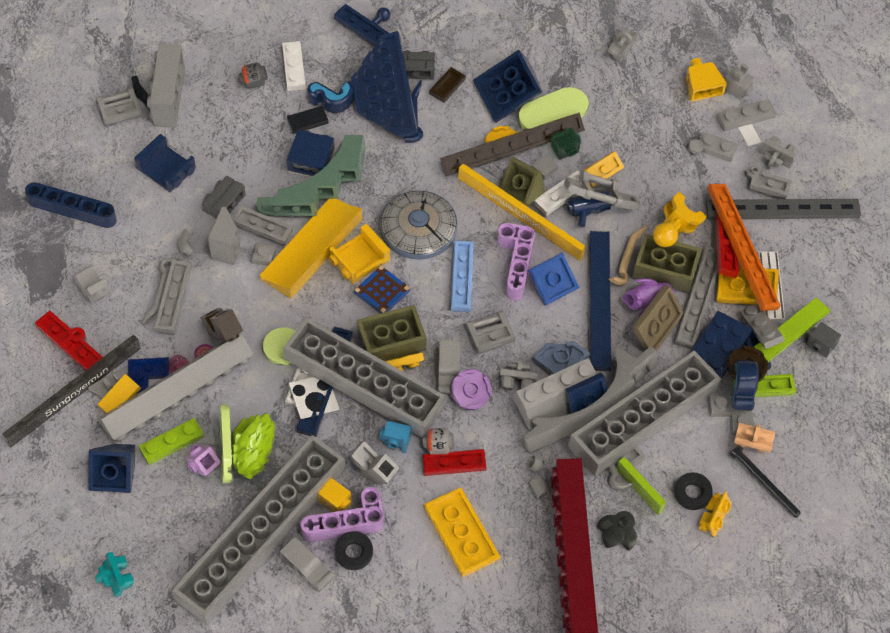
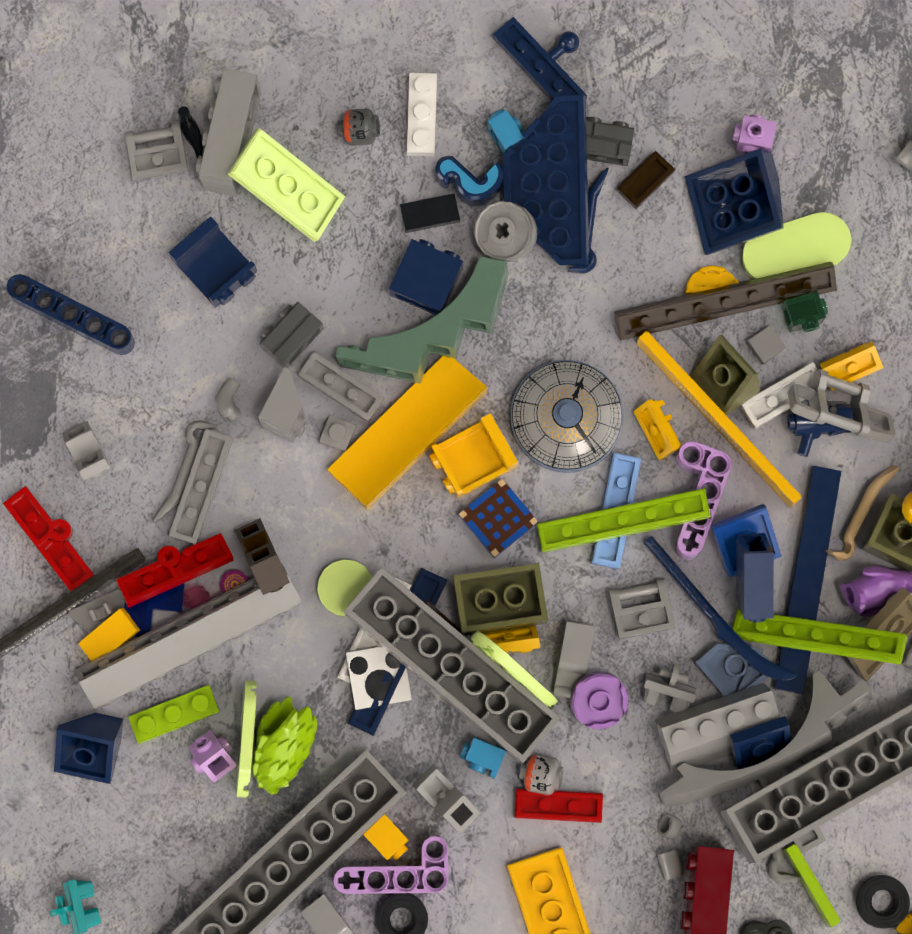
camera: 10 degrees right, 20 degrees up
none -> red hinge [116,533,234,608]
none -> yellowish green tile [227,128,345,242]
none -> yellowish green tile [470,630,558,709]
none -> light grey wheel [474,201,537,262]
none -> dark azure brick [487,109,525,155]
none -> lime tile [537,488,711,553]
none -> yellow plate [633,399,681,461]
none -> dark blue piece [644,536,798,680]
none -> lime tile [732,609,907,665]
none -> lavender brick [733,114,777,155]
none -> dark blue brick [736,533,774,622]

